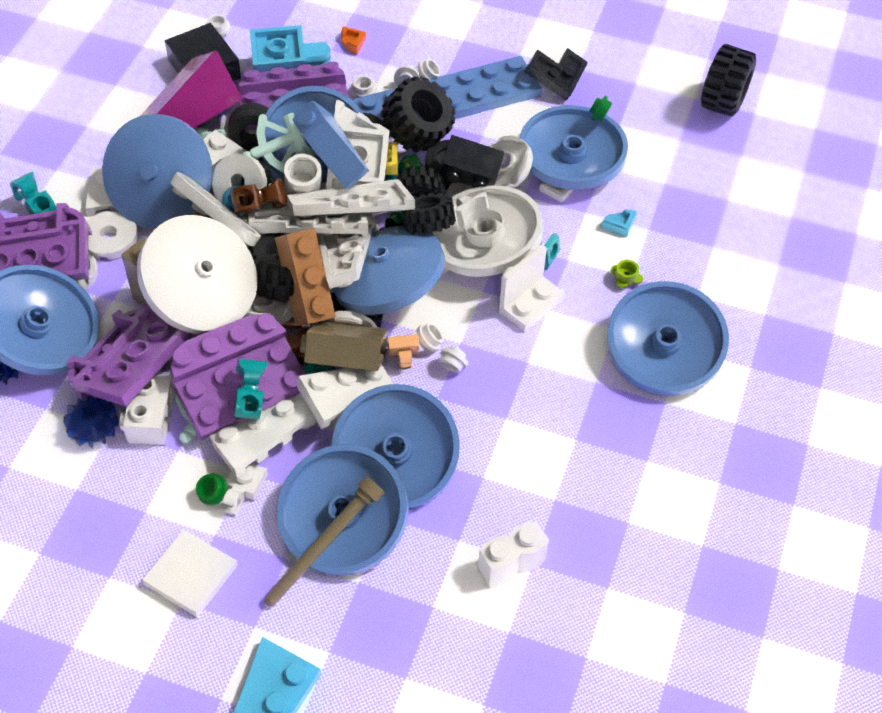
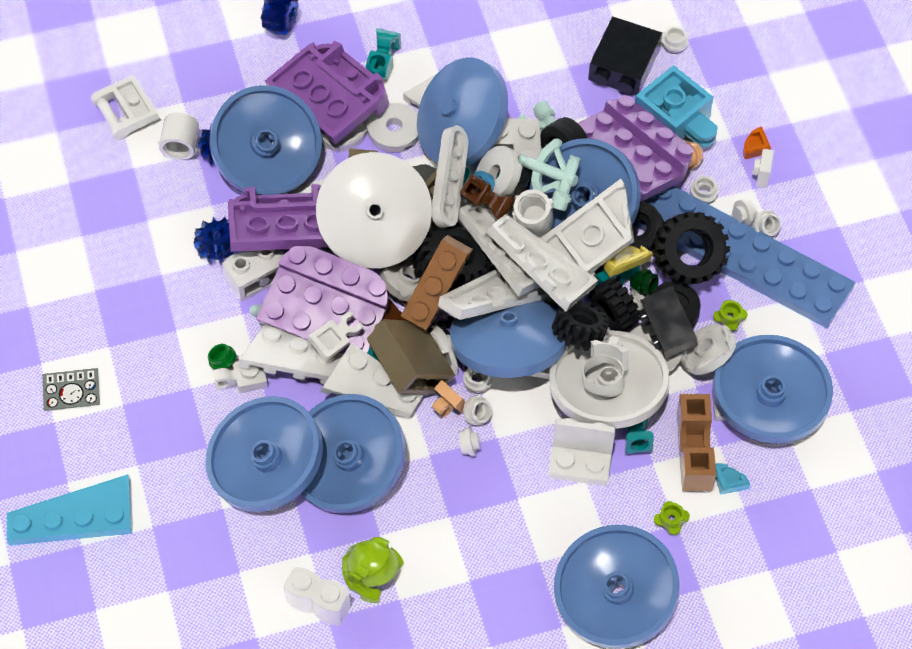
camera: 55 degrees right, 5 degrees up
magenta slope [140,50,243,128] -> none
white tile [142,529,238,618] -> none
teal leg [233,358,268,420] -> none
dark tan piece [264,476,385,607] -> none
medium blue slope [292,100,369,190] -> none
black plate [524,48,588,100] -> none
green plate [589,95,613,122] -> none
none -> sticker [42,368,100,411]
none -> white plate [308,311,363,362]
none -> lime helmet [342,536,404,604]
none -> white plate [463,368,492,393]
none -> medium nougat arch [677,394,716,491]
none -> lime plate [713,300,748,331]
none -> white plate [752,149,774,189]

